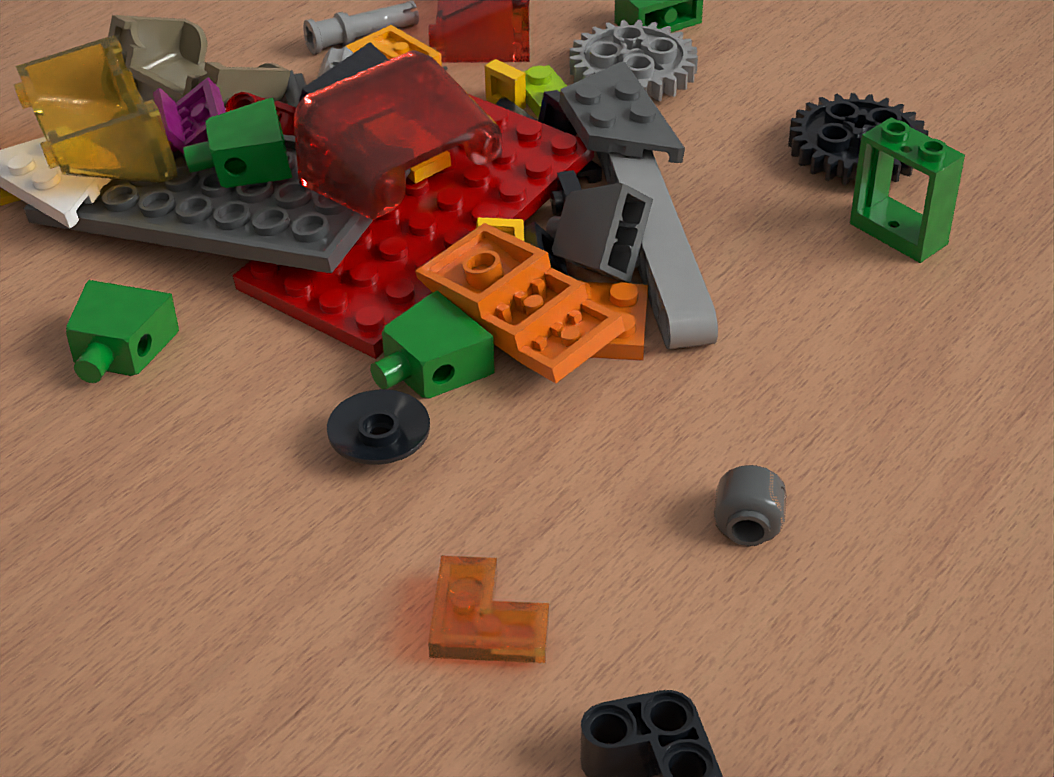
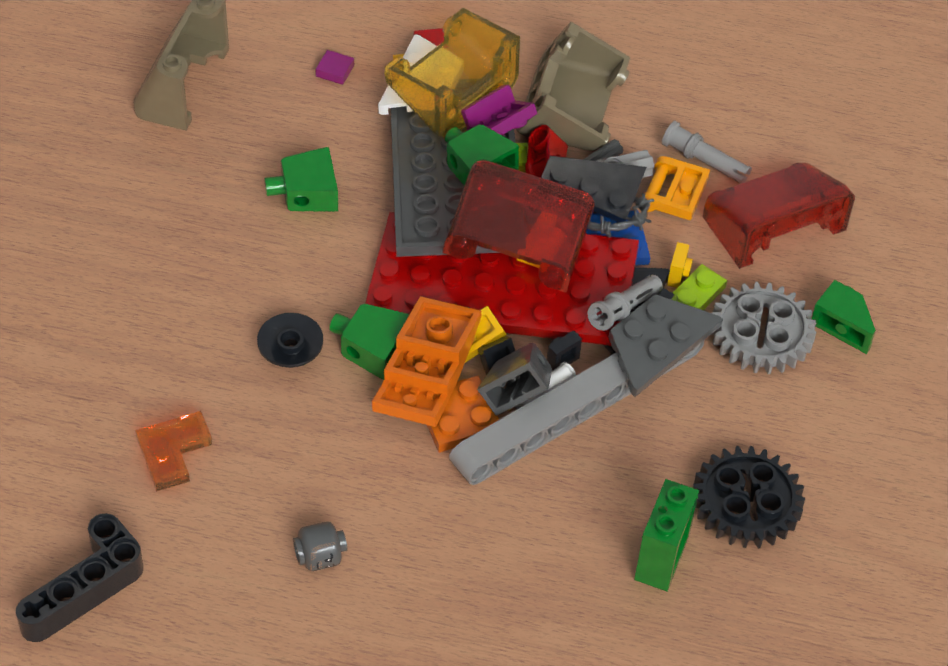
camera: 60 degrees right, 10 degrees up
none -> light grey pin [587,275,663,331]

